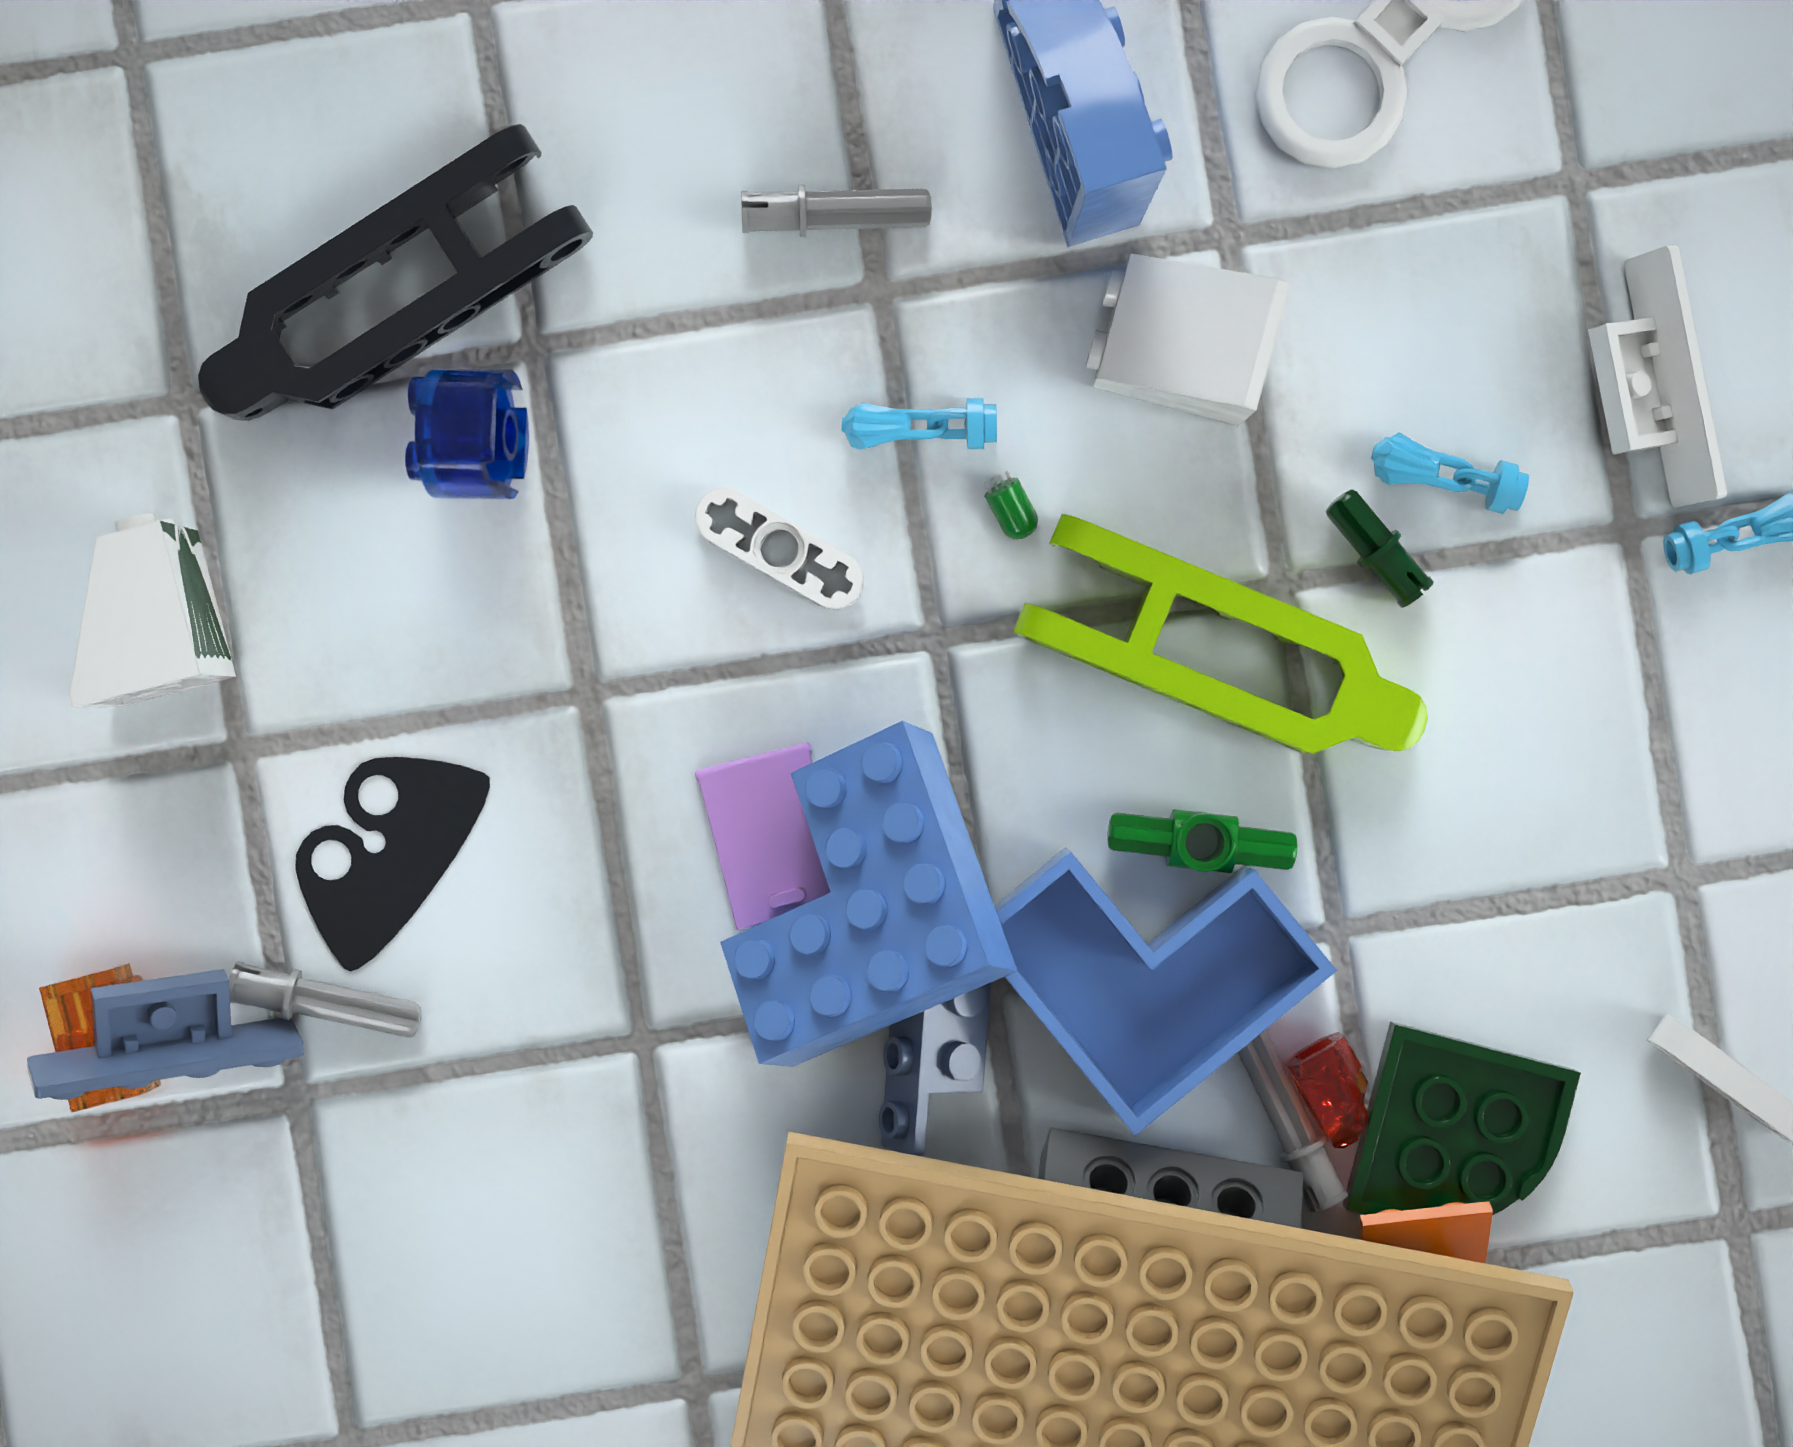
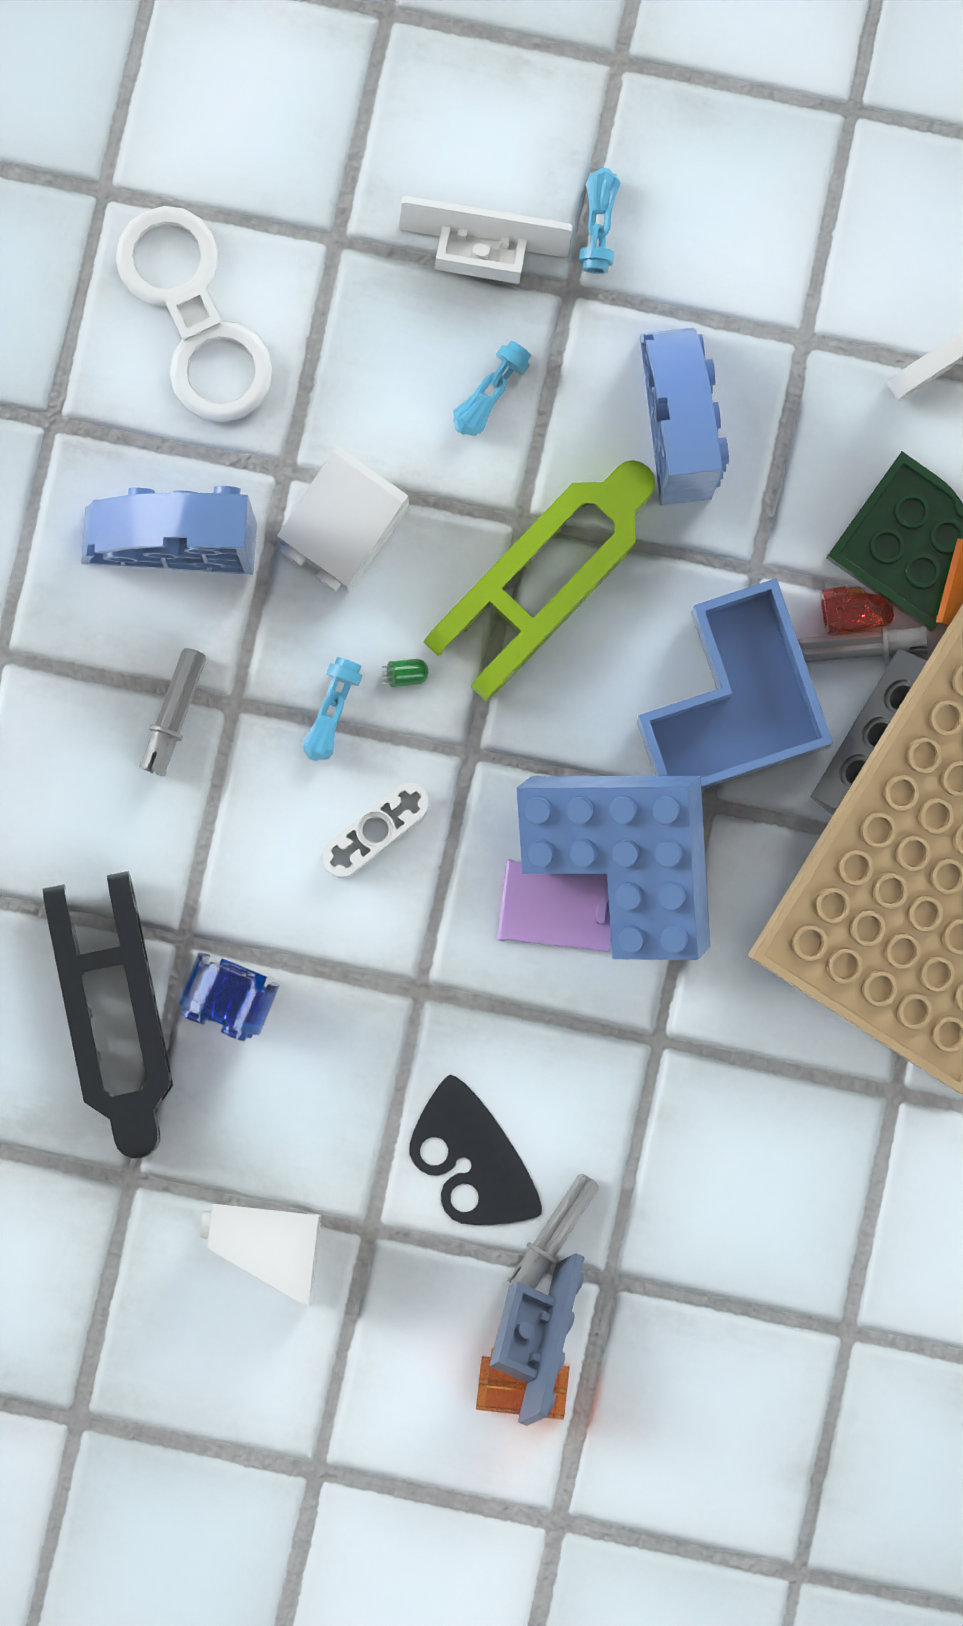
camera: 70 degrees left, 5 degrees down
sand blue bracket [879,983,991,1156] -> none
green axle [1107,809,1298,873] -> none
dark green axle [1326,489,1434,608] -> none
none -> medium blue brick [640,327,729,506]

